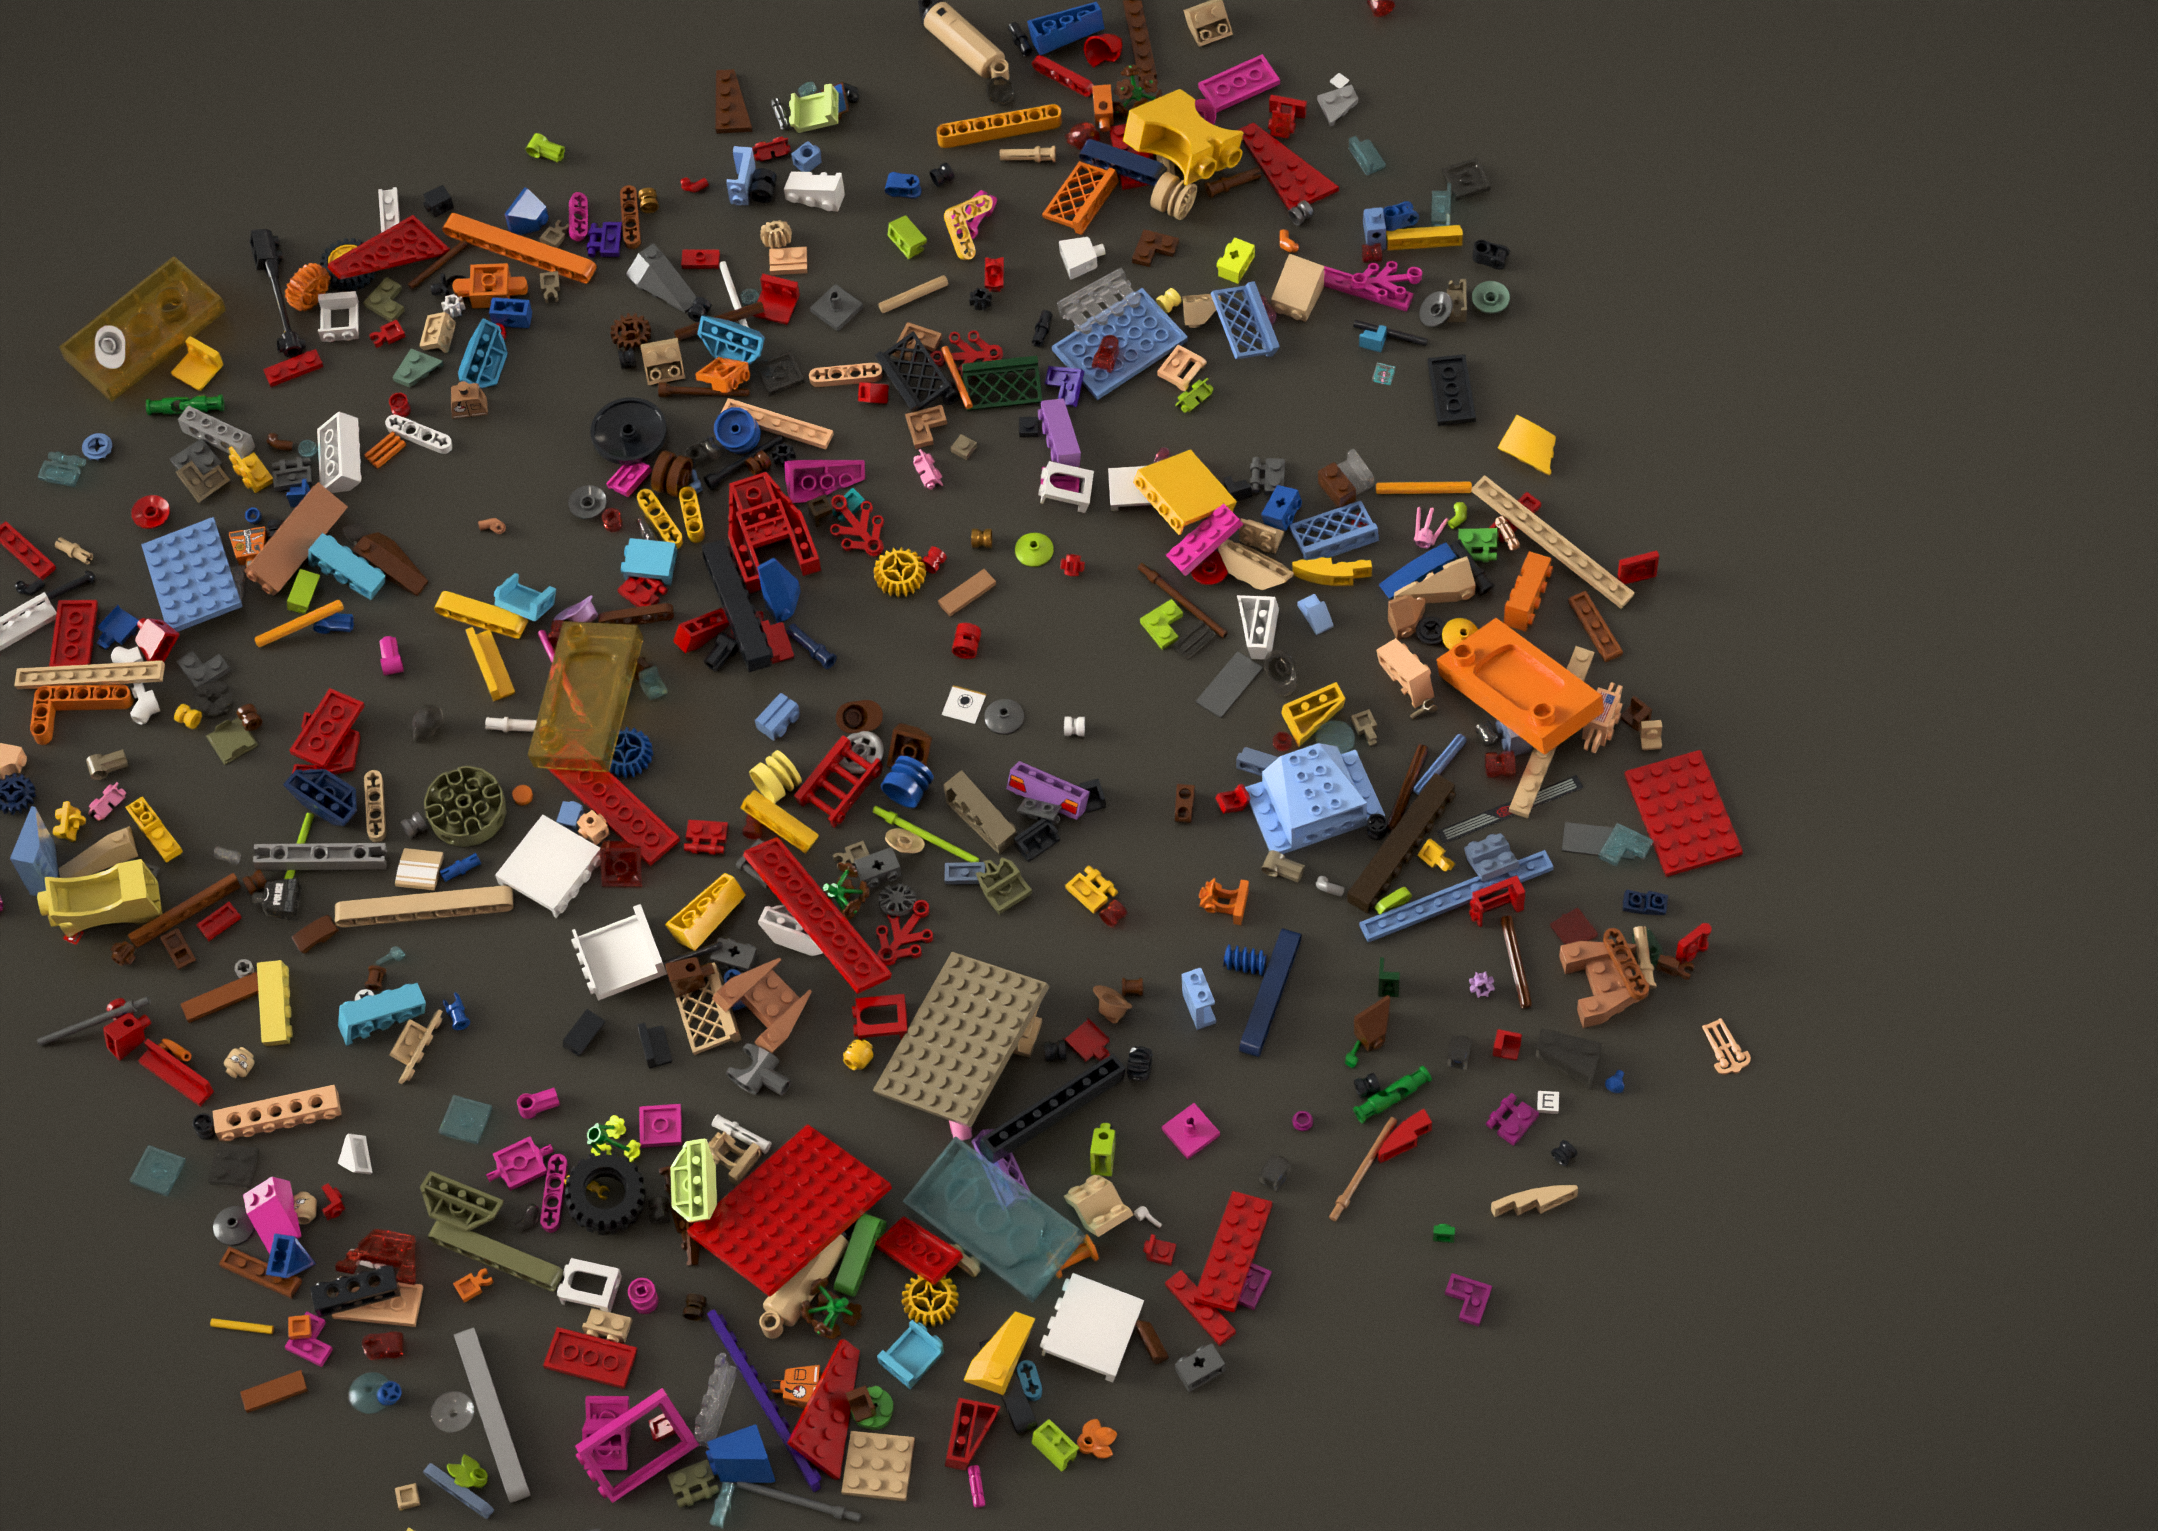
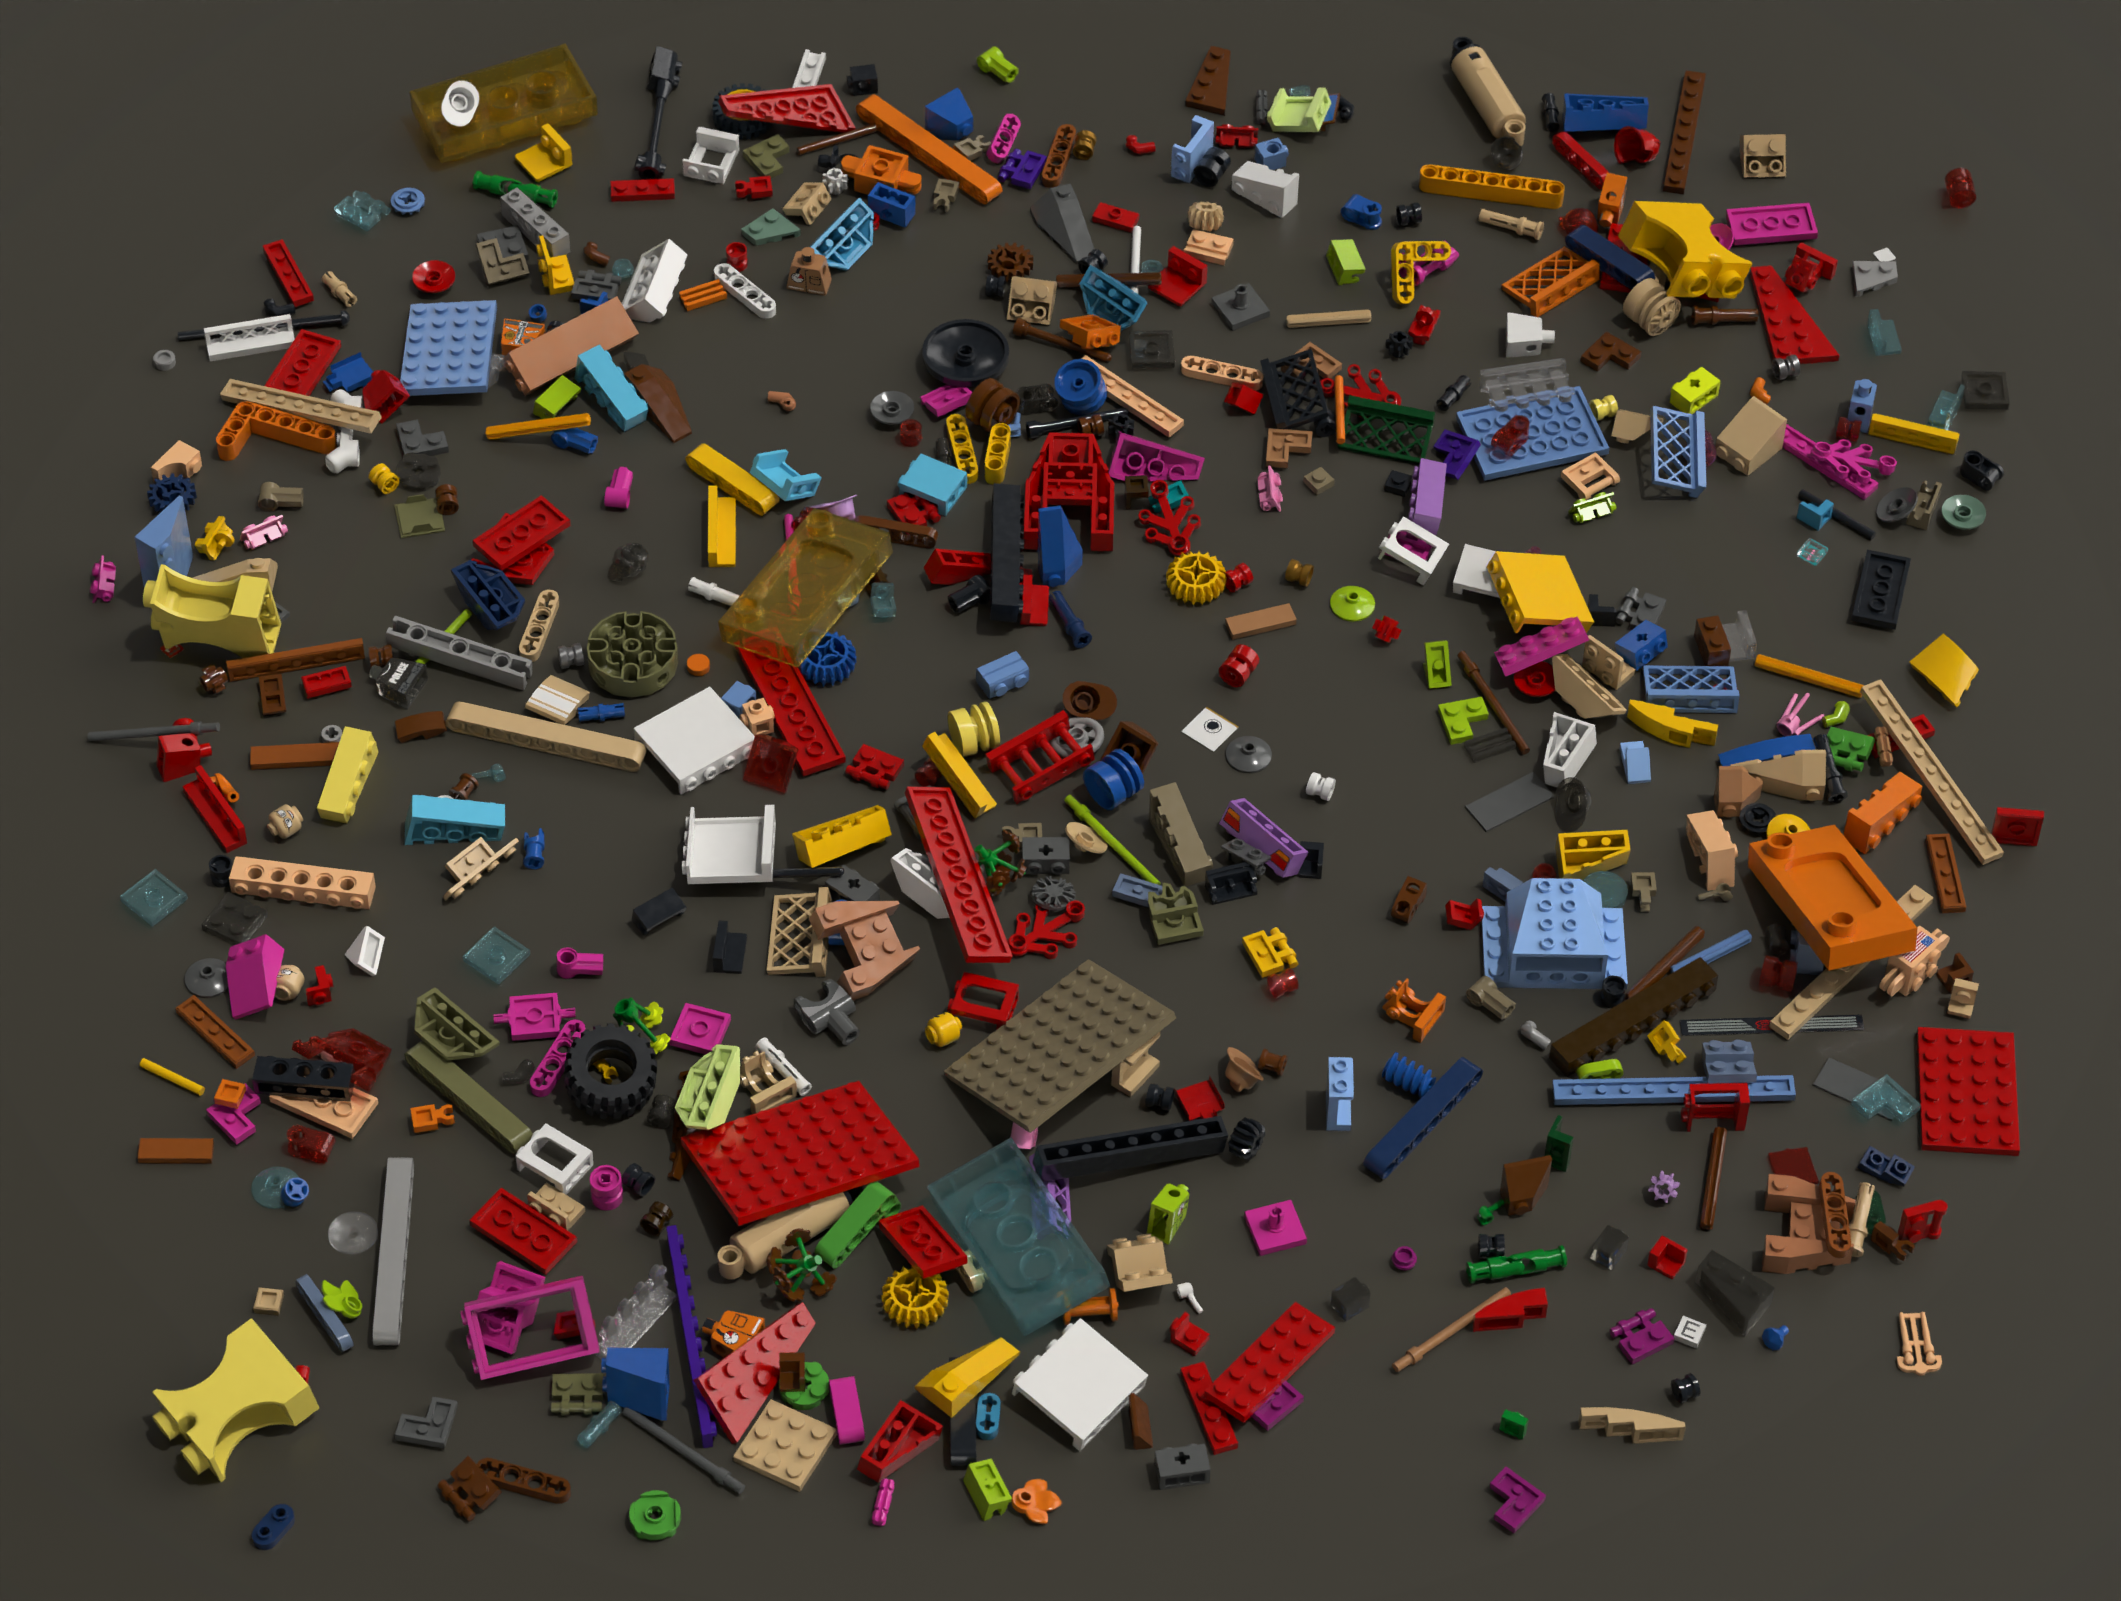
camera: 15 degrees right, 10 degrees down
yellow slope [126,797,183,863] -> none
clear pin [213,846,241,865] -> none
blue slope [266,1233,316,1278] -> none
orange gear [285,263,331,312] -> none
reddish brown torso [665,957,715,998] -> none
medium azure panel [877,1320,944,1389] -> none
reddish brown plant [1112,65,1163,118] -> none
blue piece [1383,201,1419,231] -> none
none -> black wheel [622,1163,656,1196]
none -> dark pink beam [829,1376,865,1445]
none -> lime slope [1423,640,1452,688]

